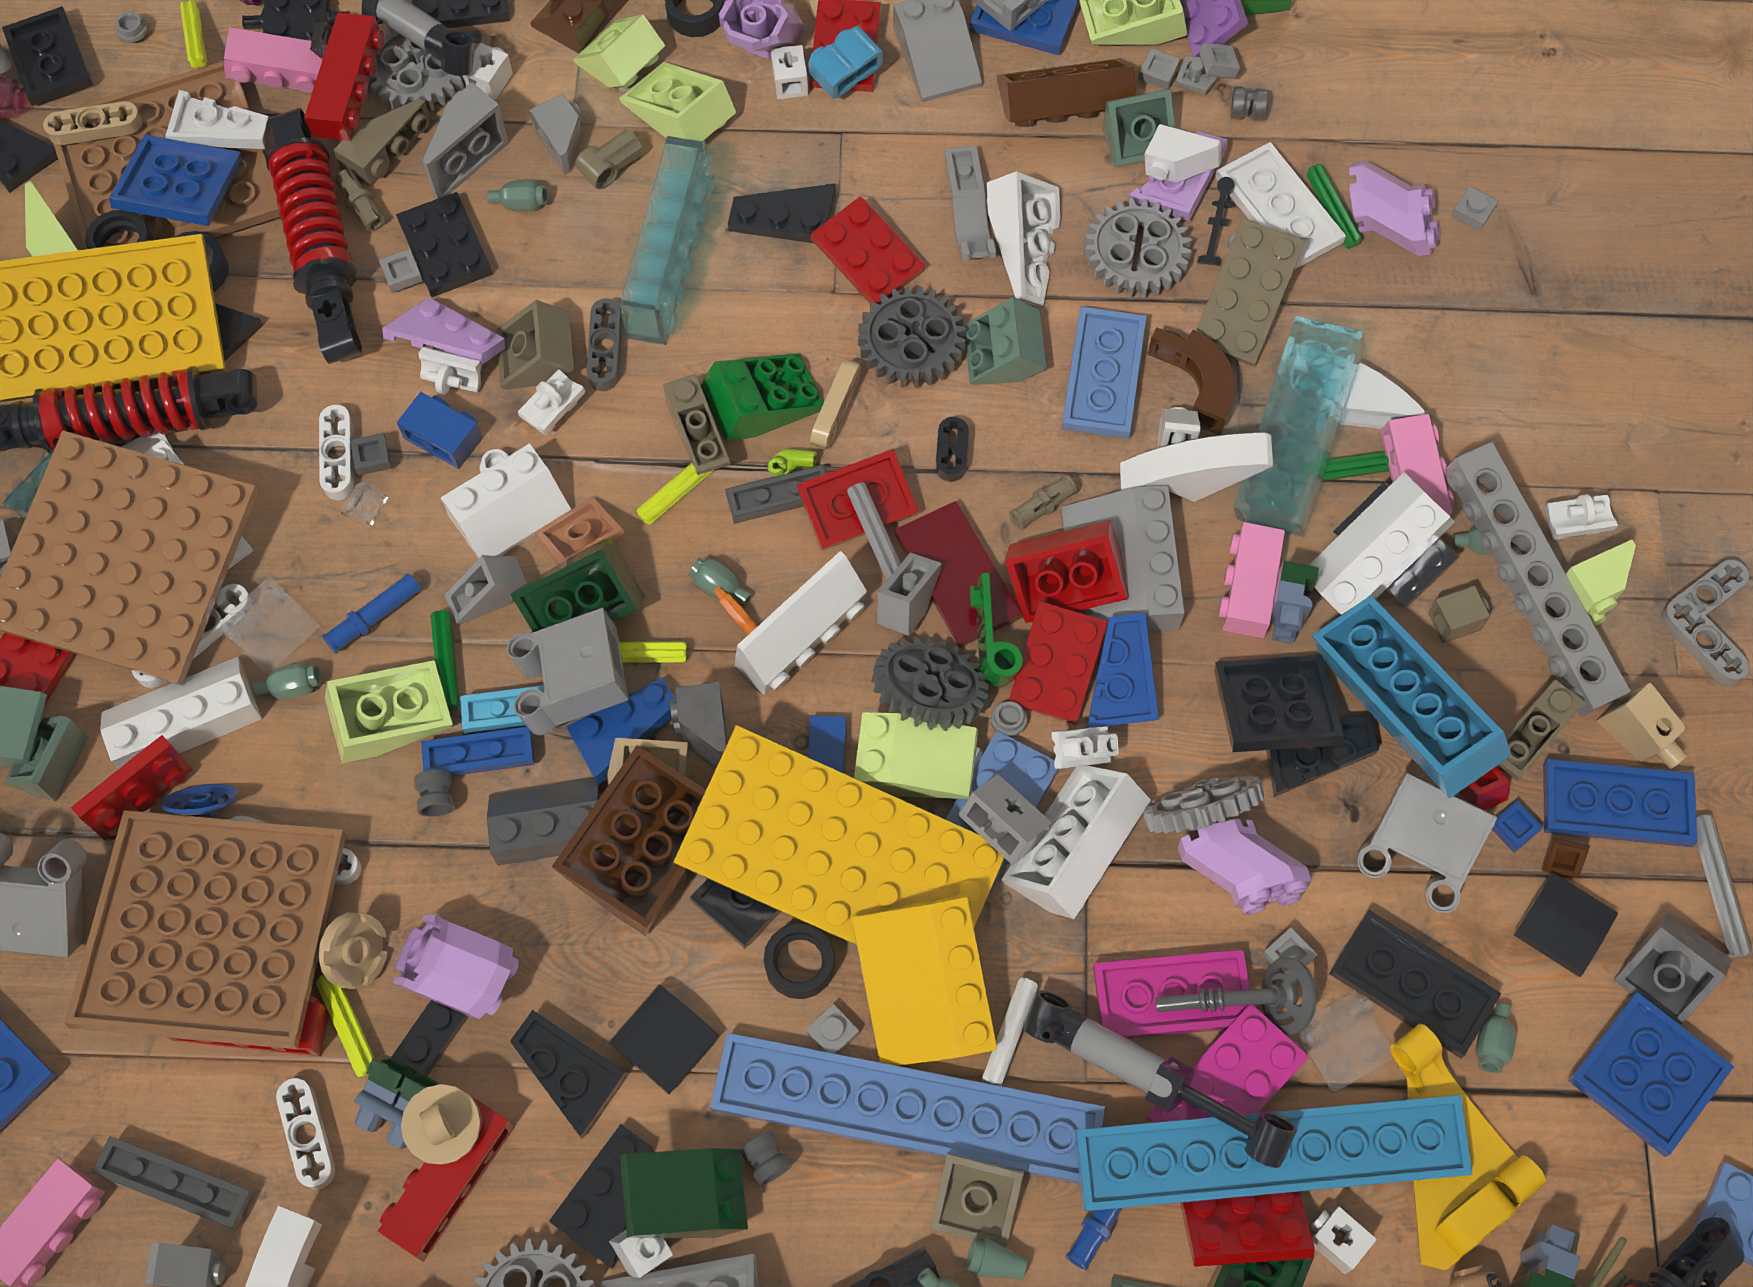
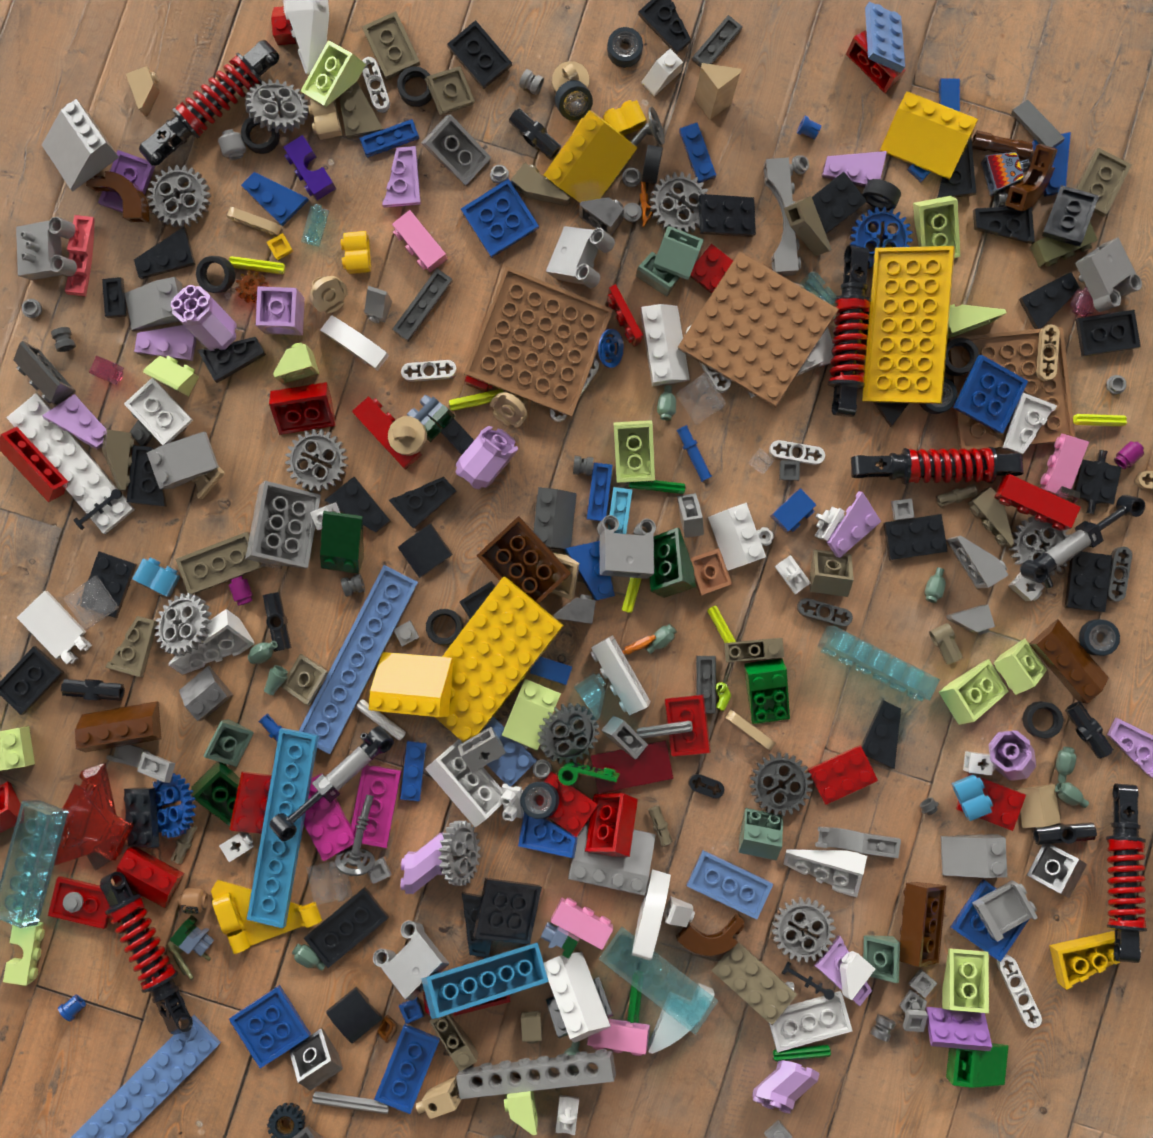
camera: 105 degrees right, 20 degrees up
none -> blue plate [400,741,427,801]
none -> wheel [521,782,559,819]
none -> clear light blue slope [574,672,606,720]
none -> dark grey plate [920,797,939,815]

